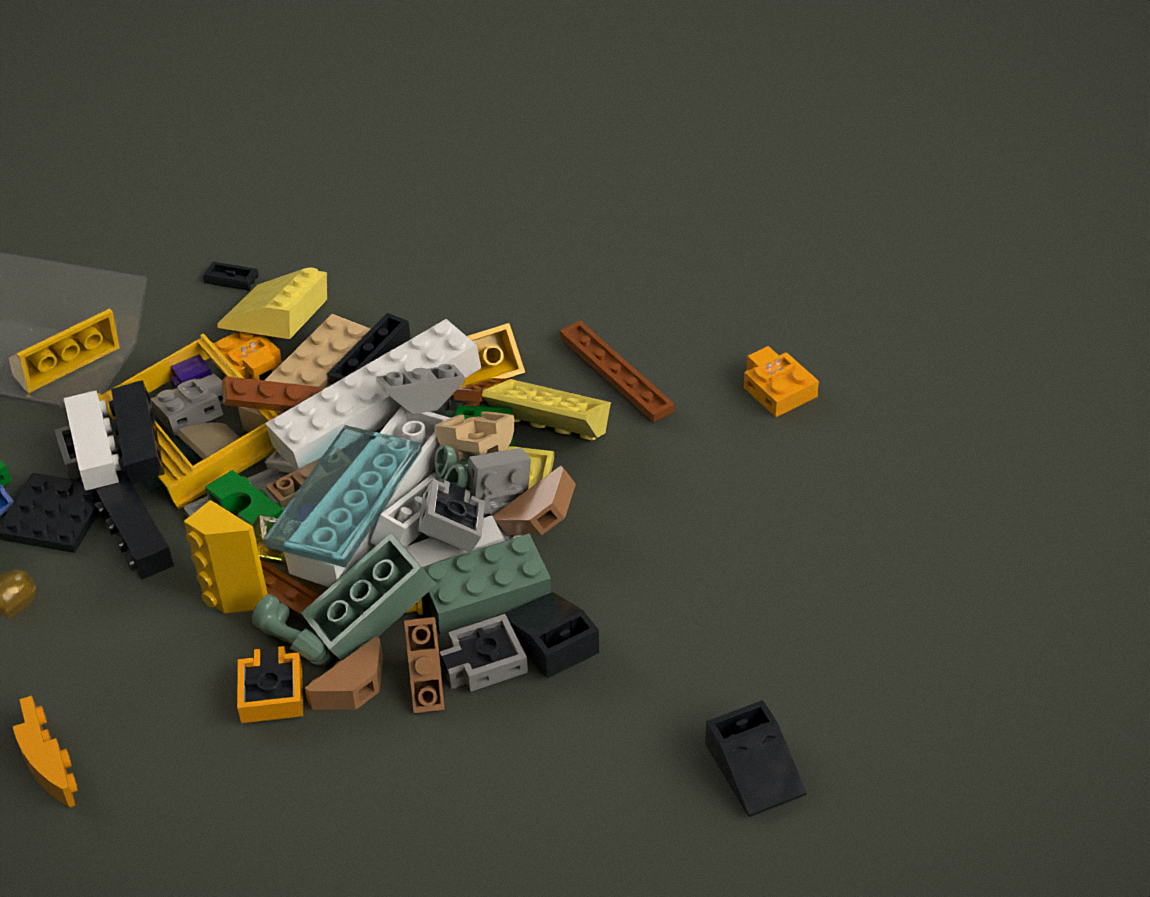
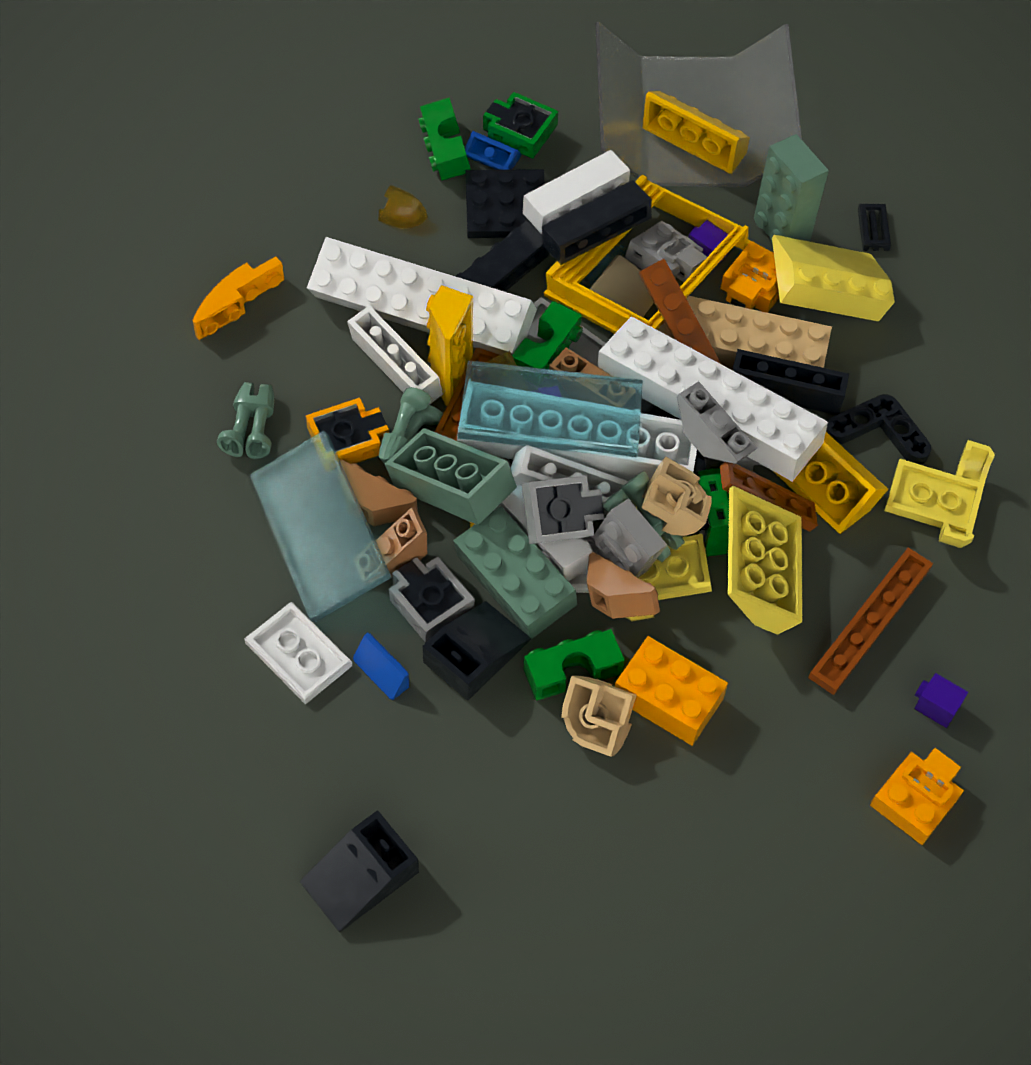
camera: 70 degrees right, 15 degrees up
none -> sand green piece [217,382,274,459]
none -> white tile [244,602,352,704]
none -> clear light blue tile [250,431,392,622]
none -> white brick [307,237,537,359]
none -> white brick [347,305,443,404]
none -> blue slope [353,632,409,700]
none -> green arch [523,629,625,701]
none -> tan brick [561,676,637,757]
none -> light orange brick [615,636,728,746]
none -> sand green brick [754,134,829,244]
none -> black beam [826,394,931,465]
none -> light yellow piece [884,440,995,548]
none -> dark purple brick [914,673,968,728]

